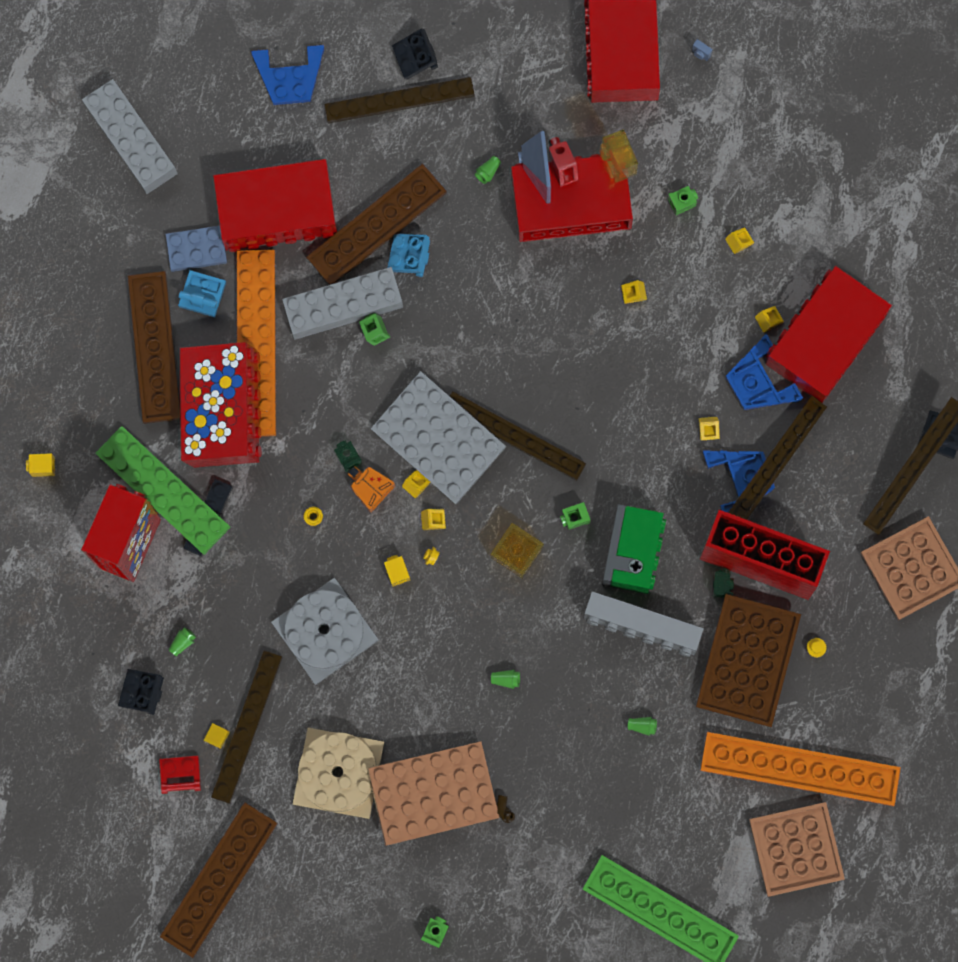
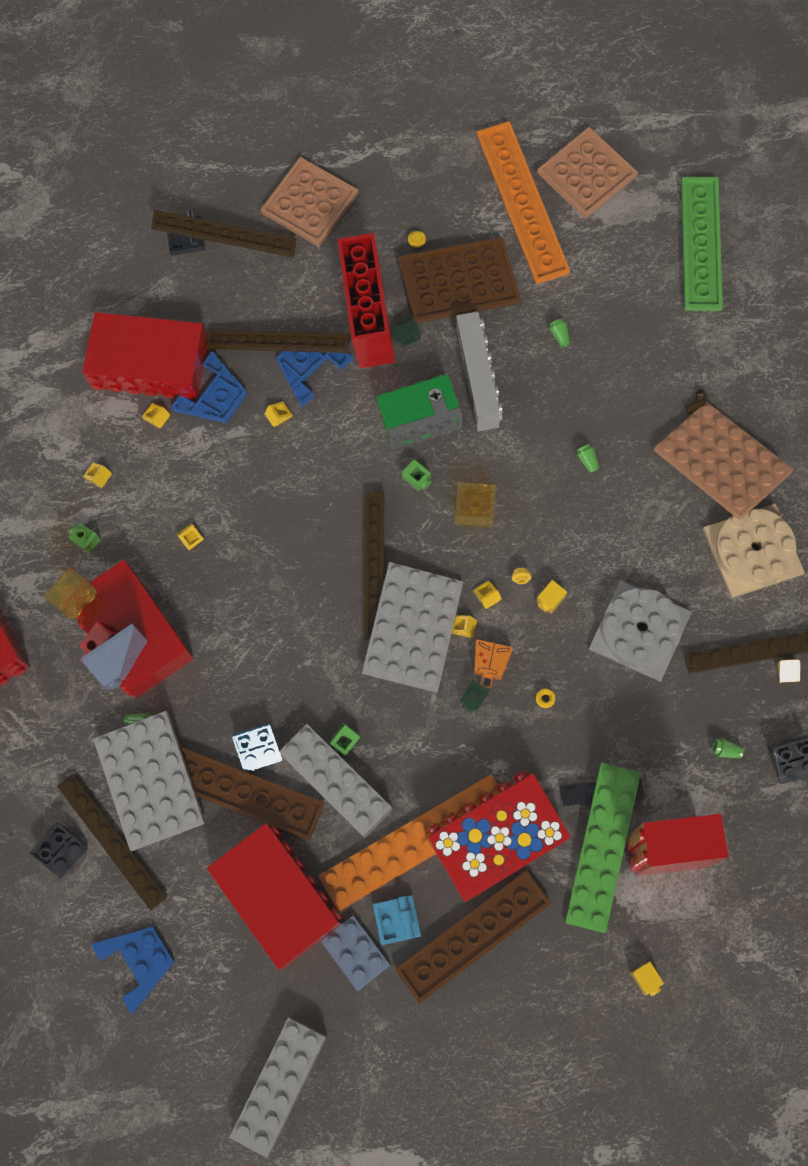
camera: 115 degrees left, 5 degrees down
none -> light grey plate [93,711,206,851]

